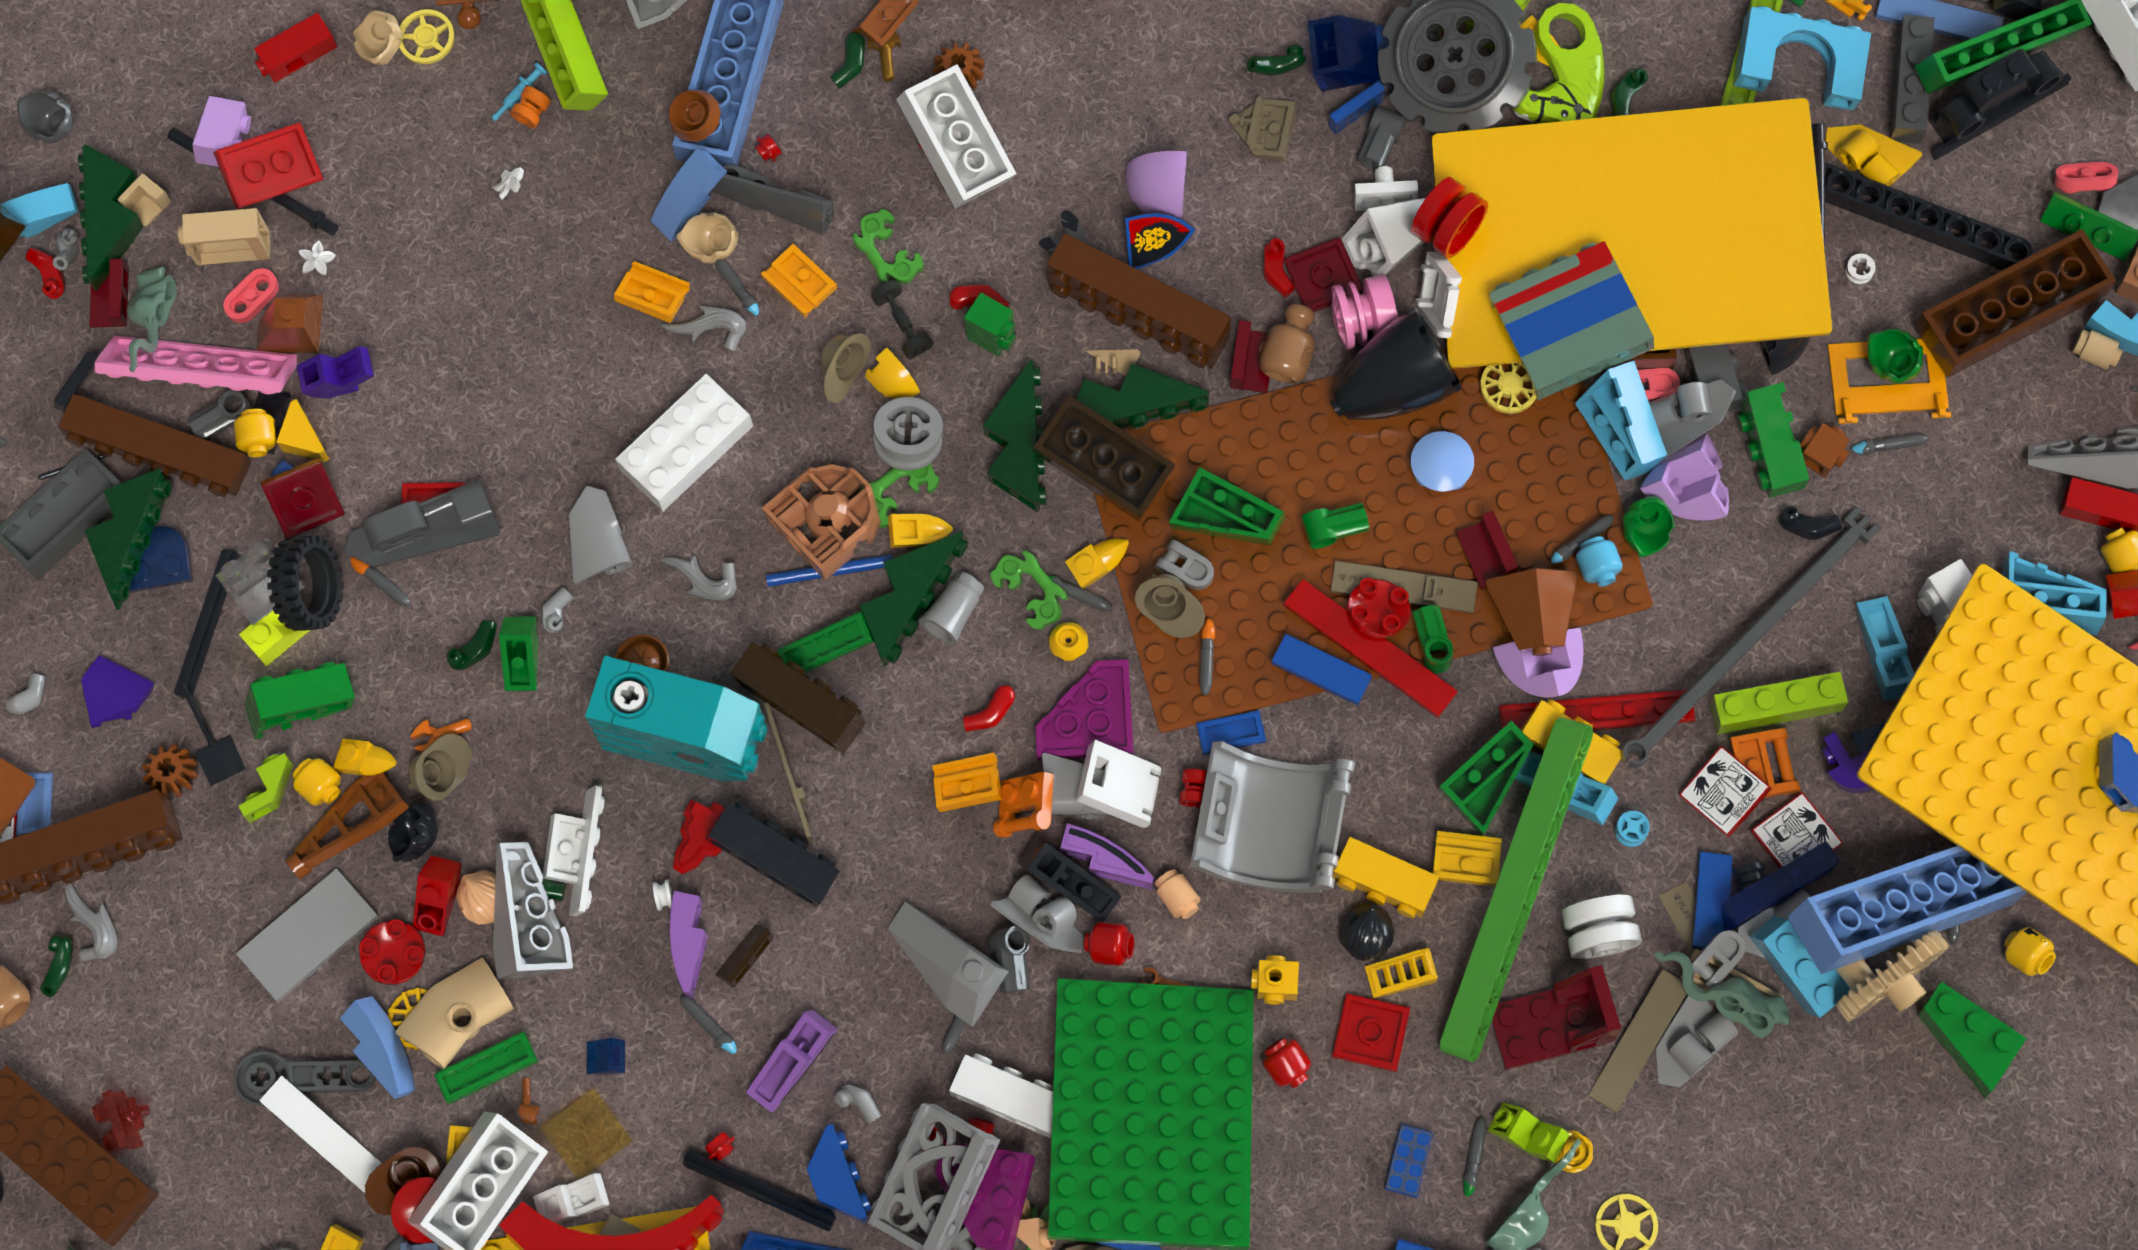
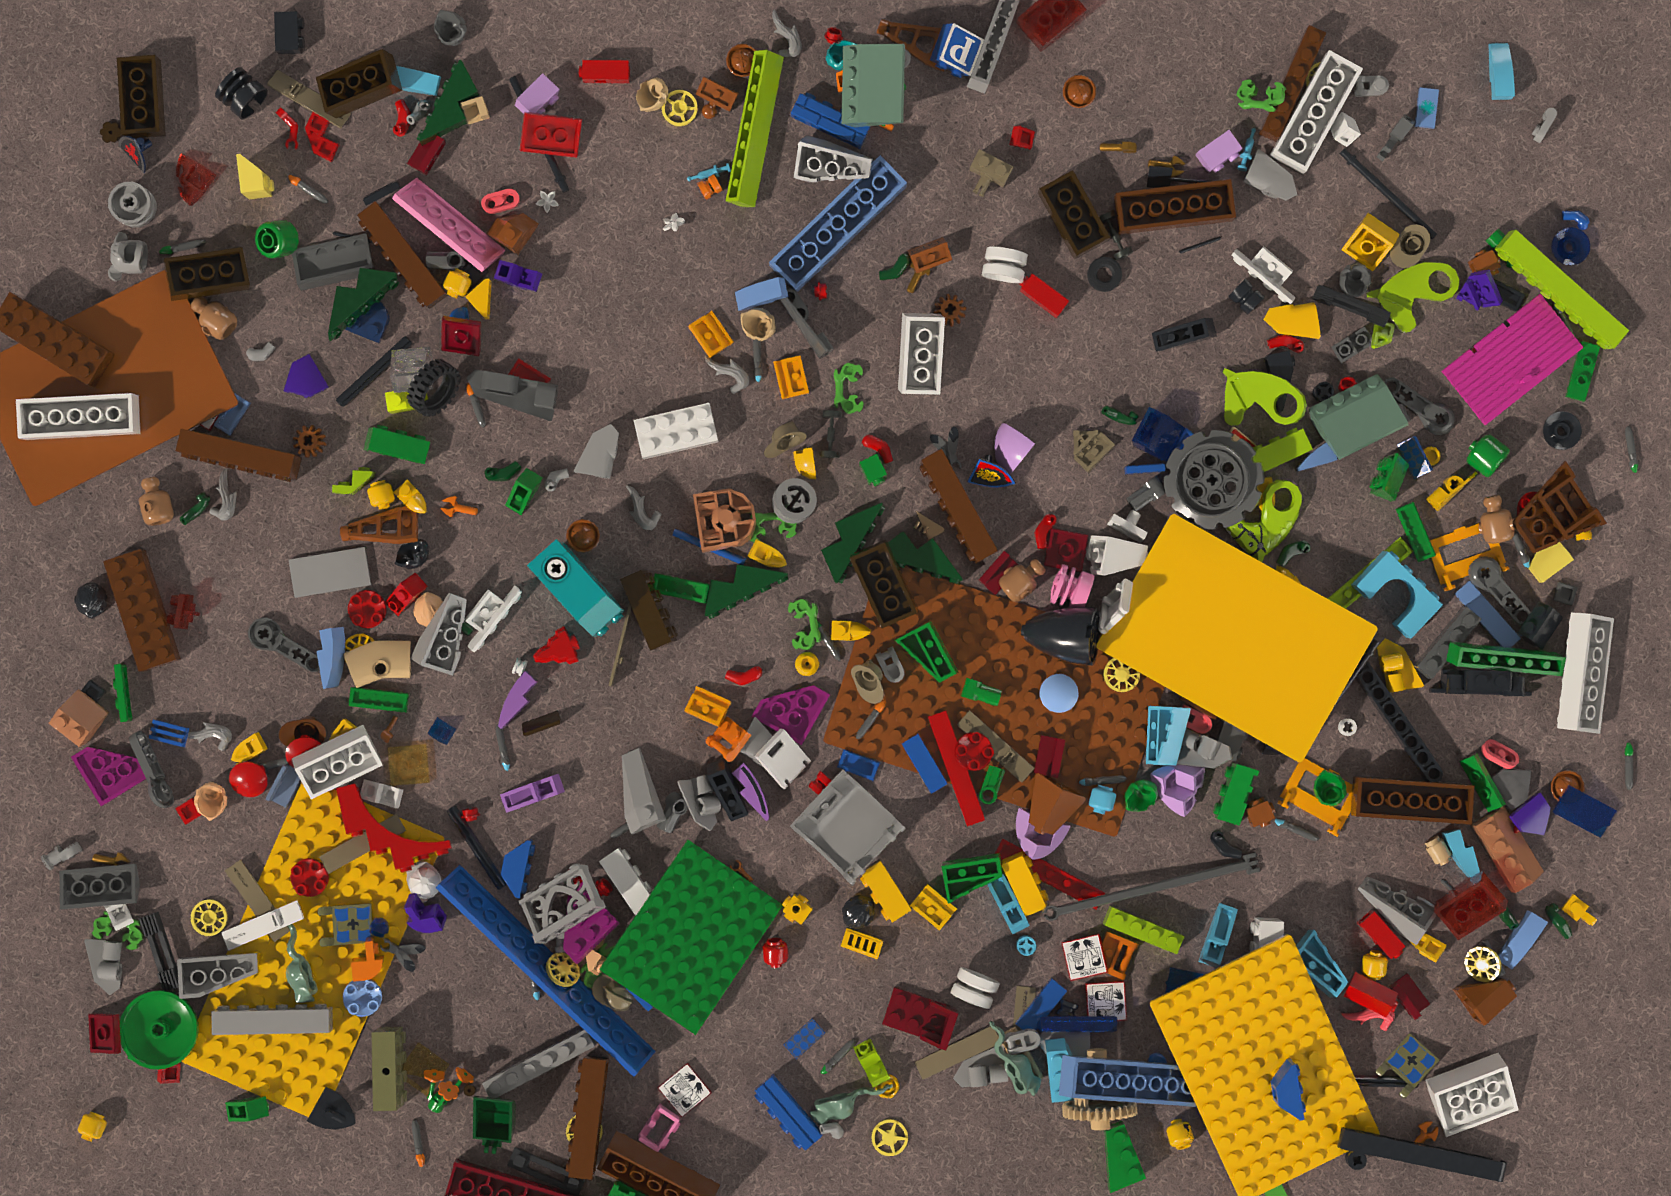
camera: 30 degrees right, 15 degrees up
sand green animal [127,267,177,372] -> none
tan window [178,208,270,265] -> none
black piece [180,682,246,786] -> none
white piece [259,1076,382,1193] -> none
dark tan piece [407,734,472,801] -> none
dark orange hat [669,90,721,142] -> none
black brick [705,803,840,907] -> none
light grey arm [834,1085,882,1123] -> none
light grey plant [919,572,984,645] -> none
red head [1084,922,1135,966] -> none
light nougat brick [1155,869,1201,919] -> none
red tile [1332,993,1410,1072] -> none
red wheel [1411,177,1488,259] -> none
bright green beam [1440,717,1593,1062] -> none
panel [1489,241,1654,401] -> none
dark purple brick [1821,731,1873,793] -> none

